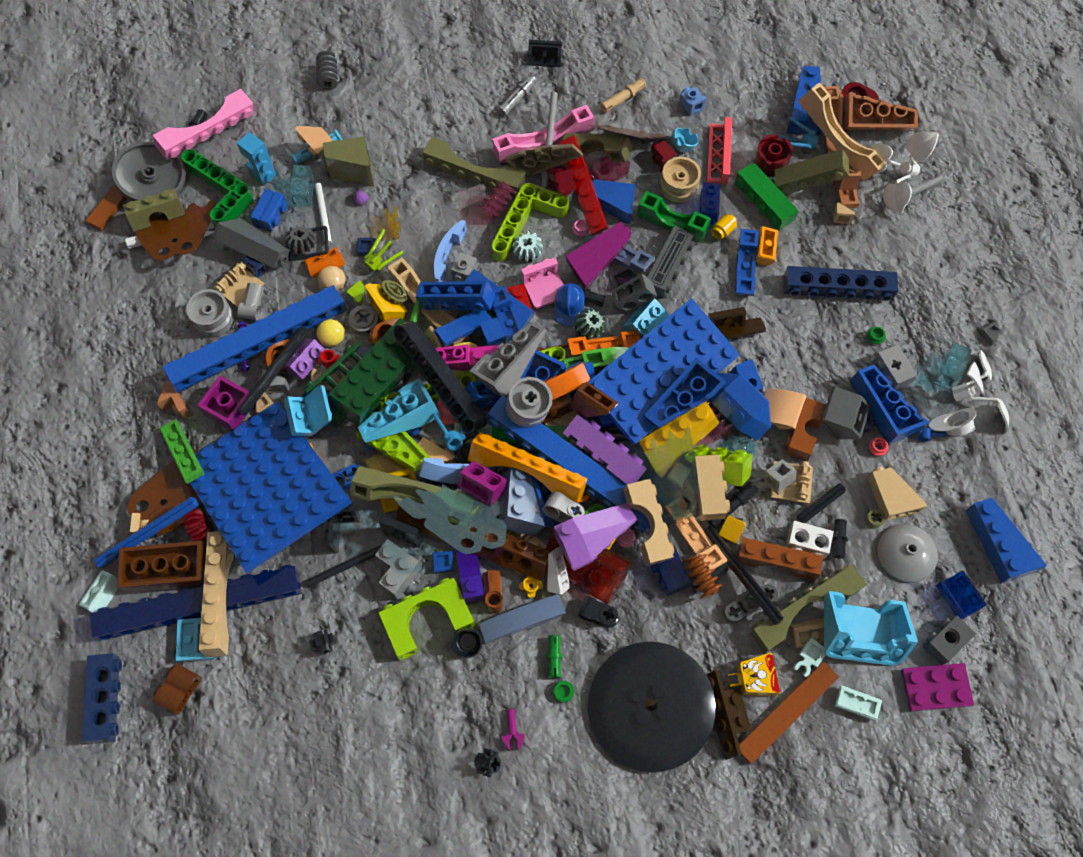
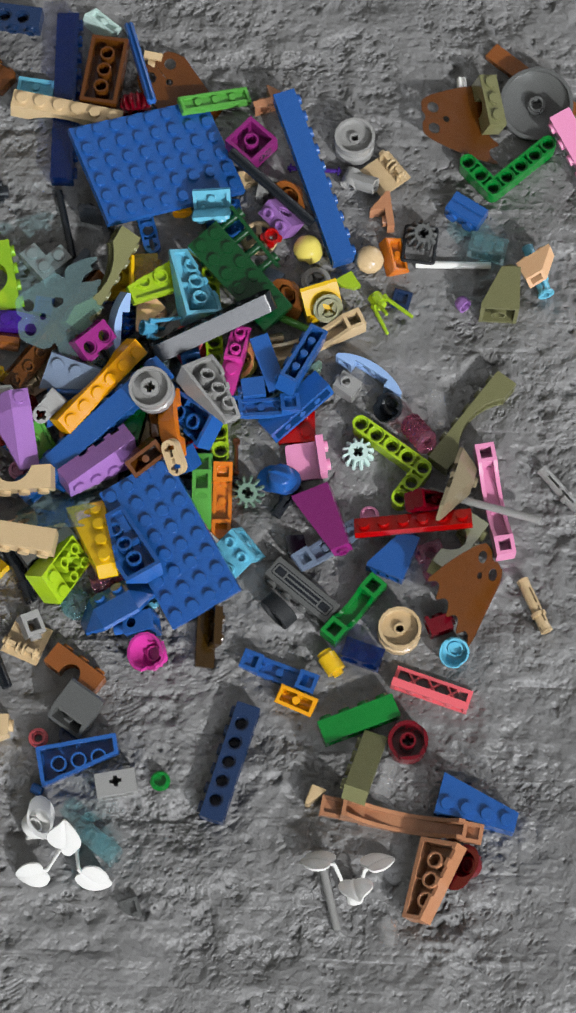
camera: 105 degrees right, 5 degrees up
dark grey slope [212,218,290,268] -> none
dark azure arch [237,132,276,186] -> none
dark blue bush [242,256,267,277] -> none
clear yellow plate [384,206,401,240] -> none
dark grey brick [611,274,657,313] -> none
medium blue brick [679,87,706,116] -> none
light nougat slope [764,389,806,429] -> none
dark azure plant [778,117,819,149] -> none
tan arch [798,82,886,181] -> none
none -> dark pink helmet [127,632,168,672]
none -> tan beam [161,438,188,476]
none -> black tyre [261,592,297,629]
none -> nougat slope [369,191,395,233]
none -> black hair [373,391,403,423]

